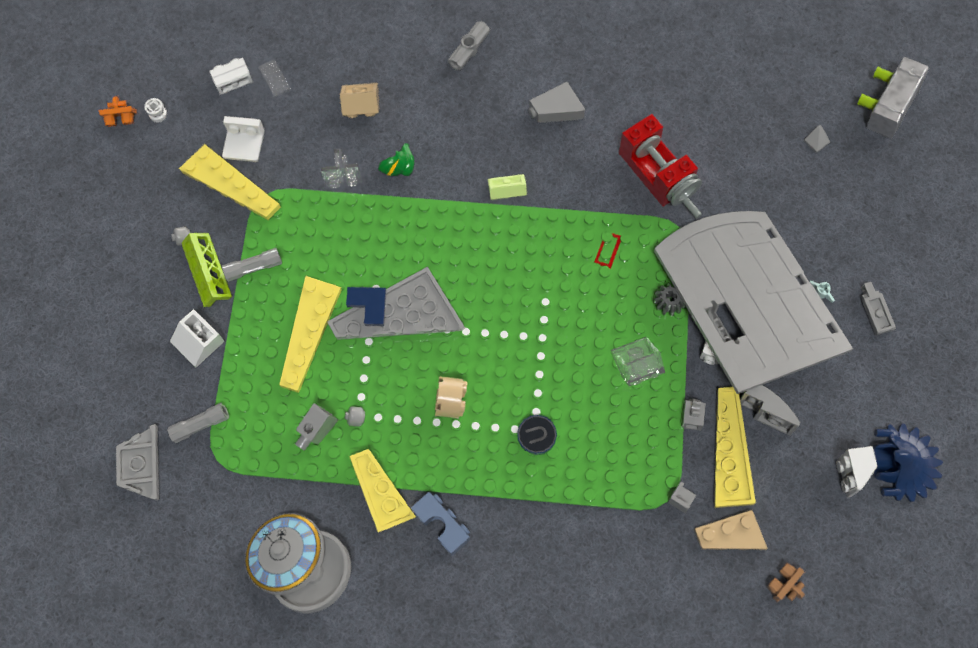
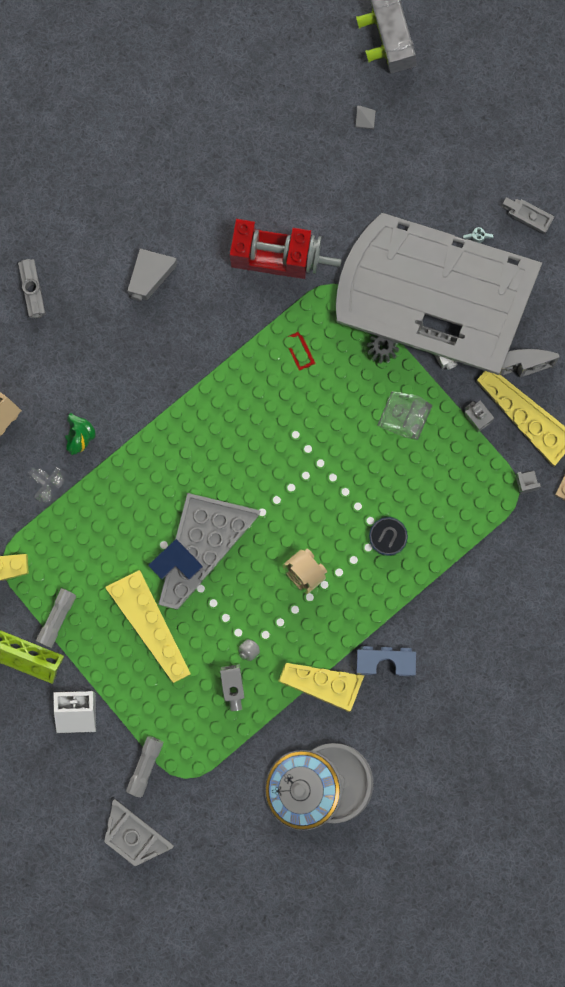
camera: 45 degrees left, 10 degrees up
yellowish green slope [488,174,527,200] -> none

